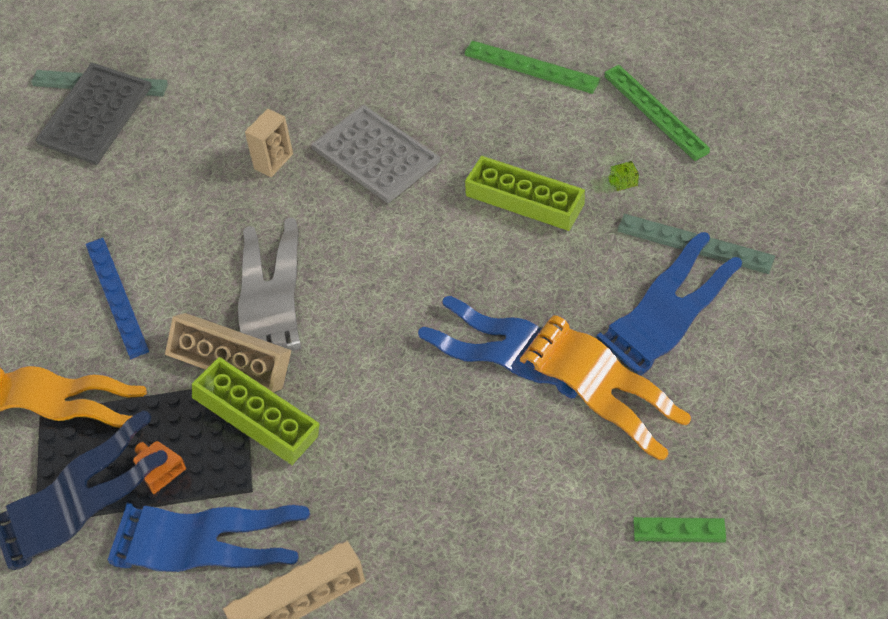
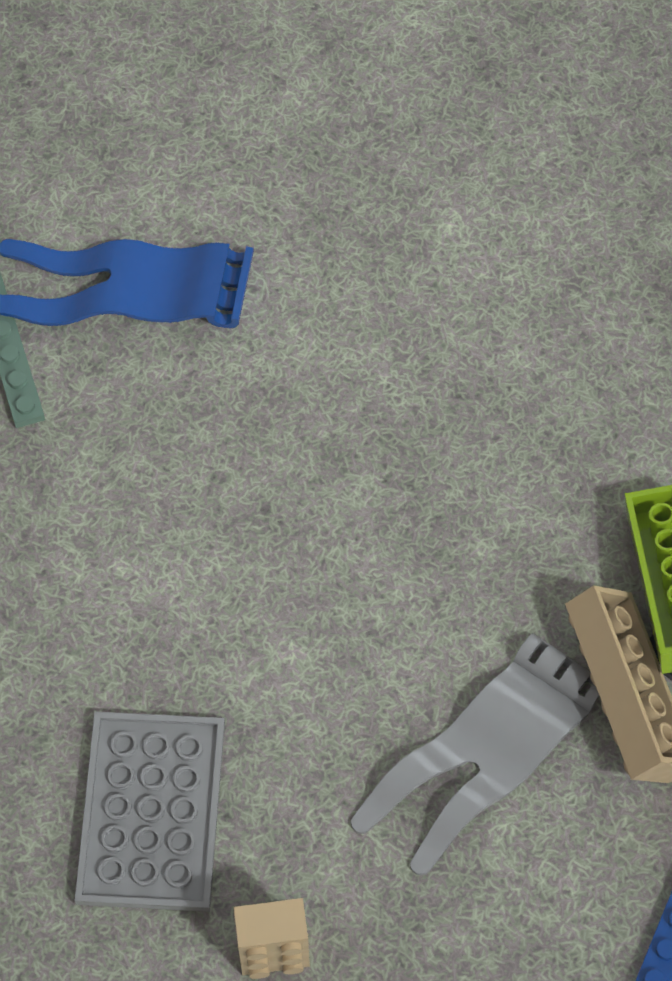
camera: 135 degrees left, 10 degrees up
blue flag [418,296,578,398] -> none
lime brick [465,155,585,231] -> none
light orange flag [520,315,691,460] -> none
bright green plate [633,517,726,542] -> none

